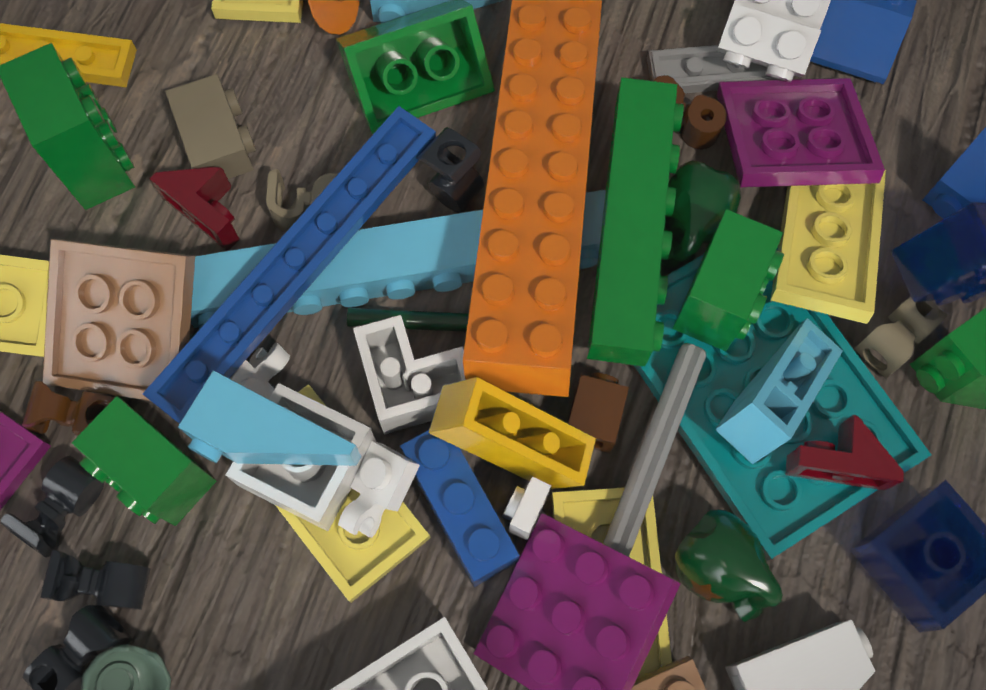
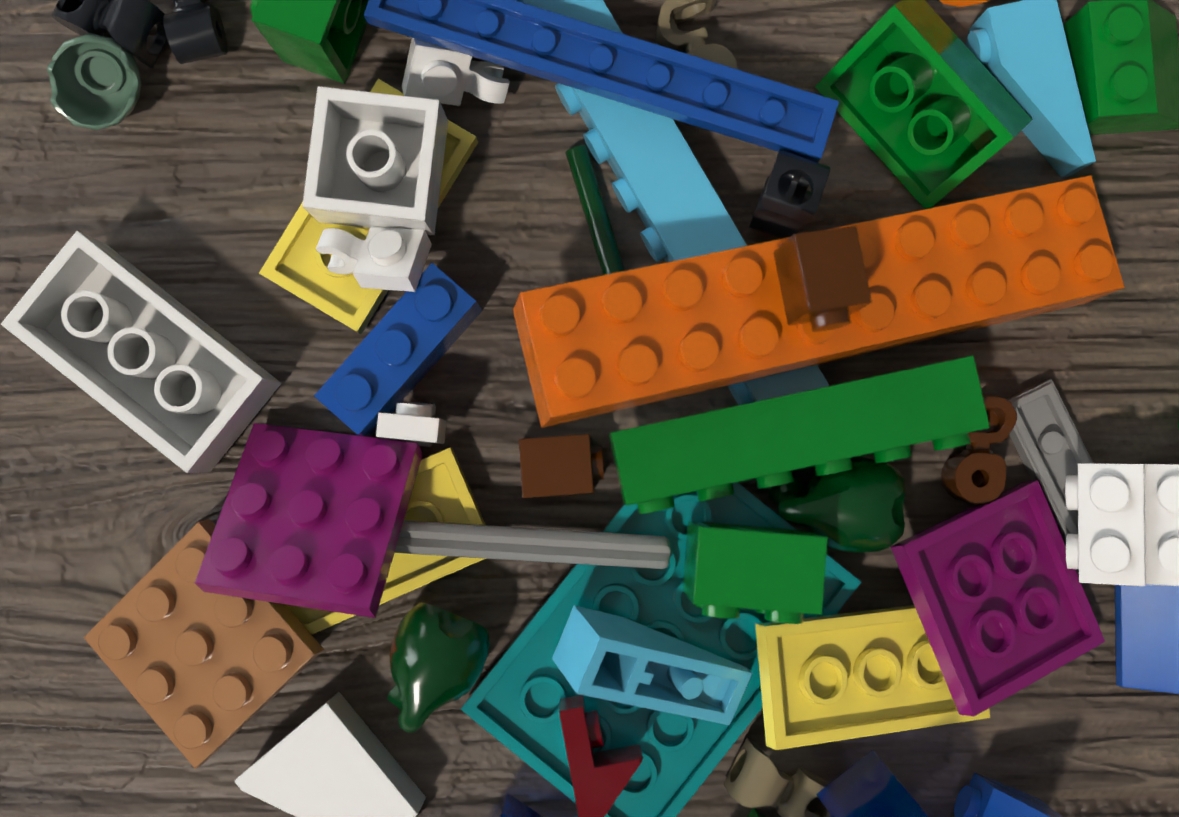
camera: 70 degrees right, 15 degrees up
medium azure slope [178,371,362,466] -> none
white brick [353,315,465,435] -> none
yellow brick [429,377,596,489] -> none
none -> reddish brown brick [773,226,872,332]

